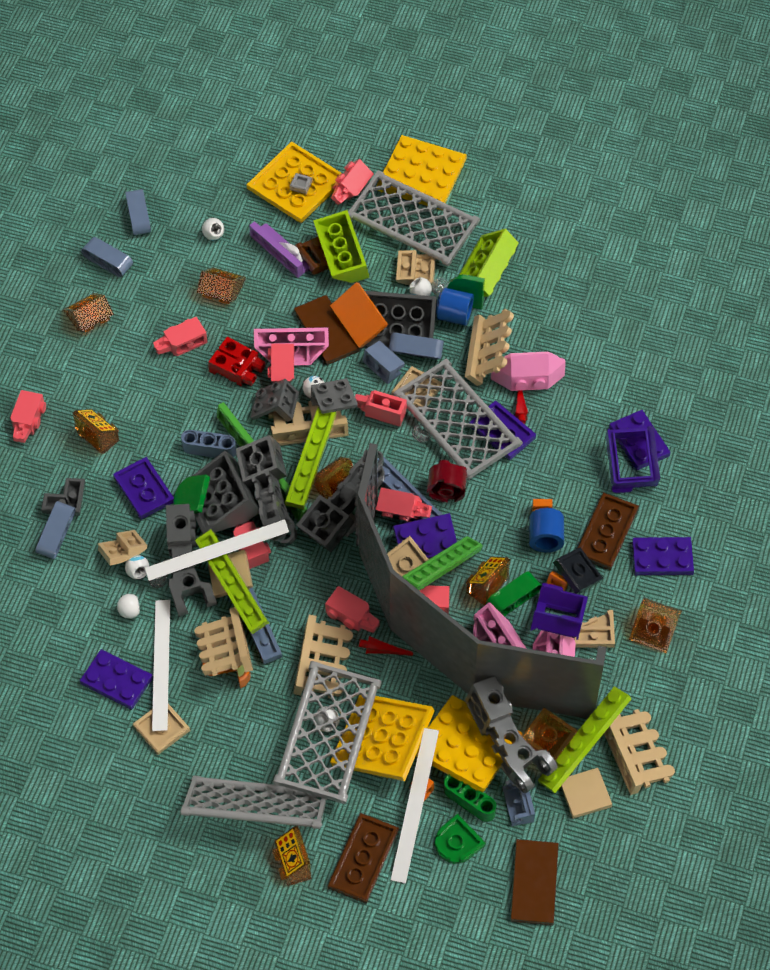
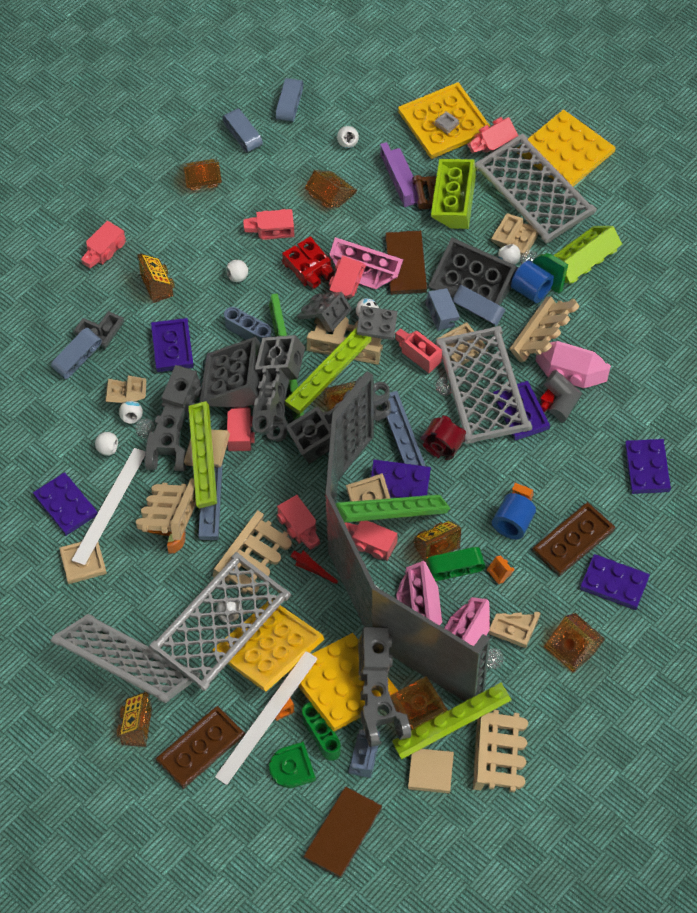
camera: 25 degrees right, 0 degrees up
white sticker [145,520,289,581] -> none
green tile [174,474,210,514] -> none
white bar [279,242,303,262] -> none
orange tile [330,282,388,348] -> none
coral hinge [376,487,432,522] -> none
dark purple piece [530,583,588,640] -> none
black tile [553,547,603,594] -> none
dark purple piece [606,425,660,493] -> none
none -> white piece [226,260,248,282]
none -> dark grey brick [544,370,583,423]

